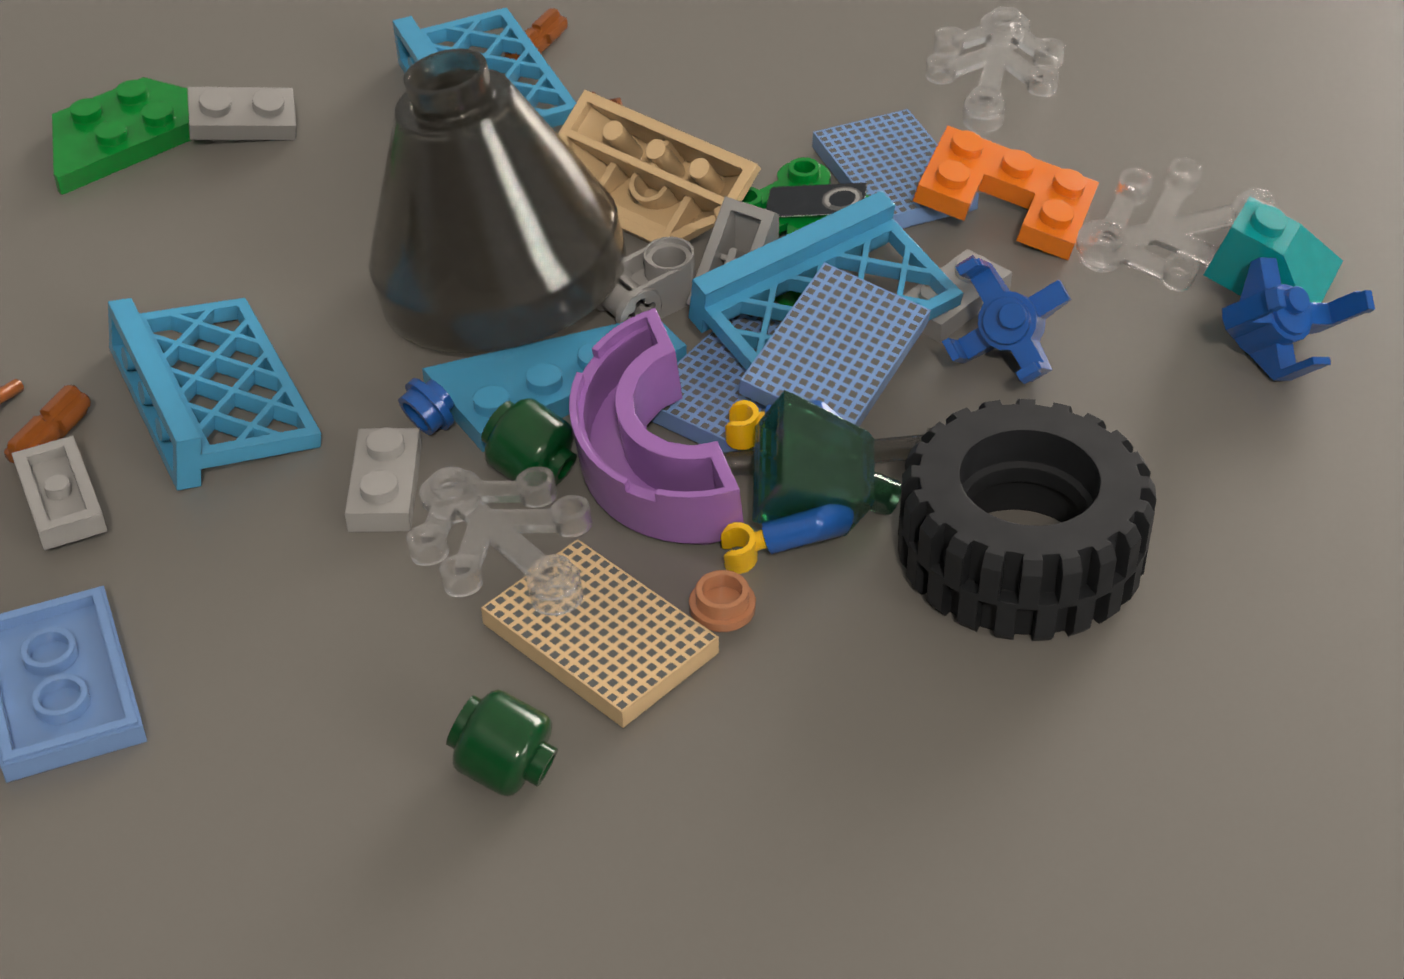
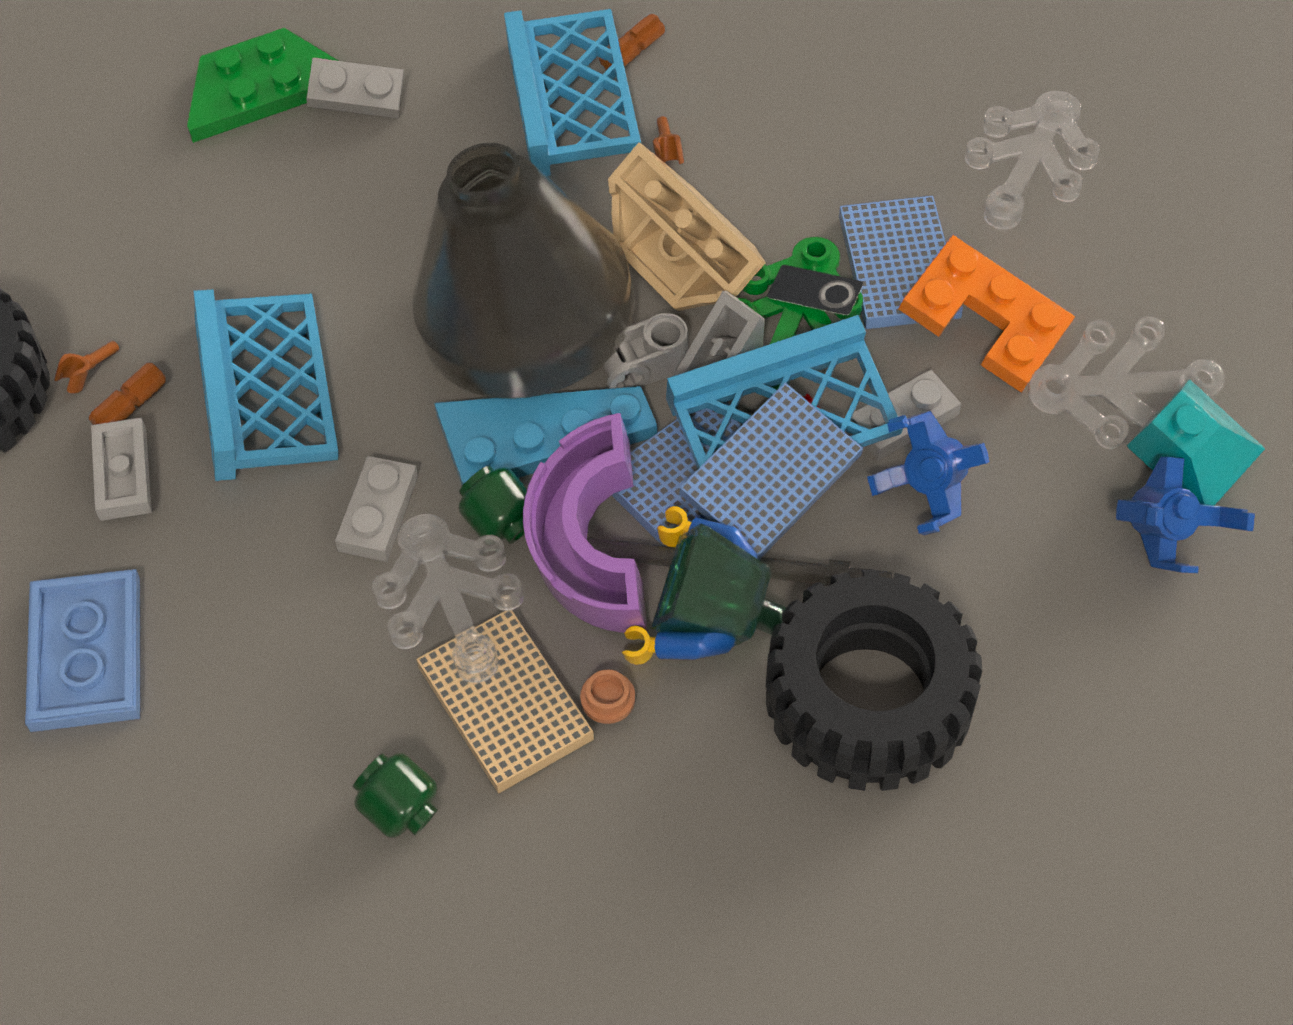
camera: 15 degrees right, 15 degrees up
blue plate [398,378,454,435] -> none

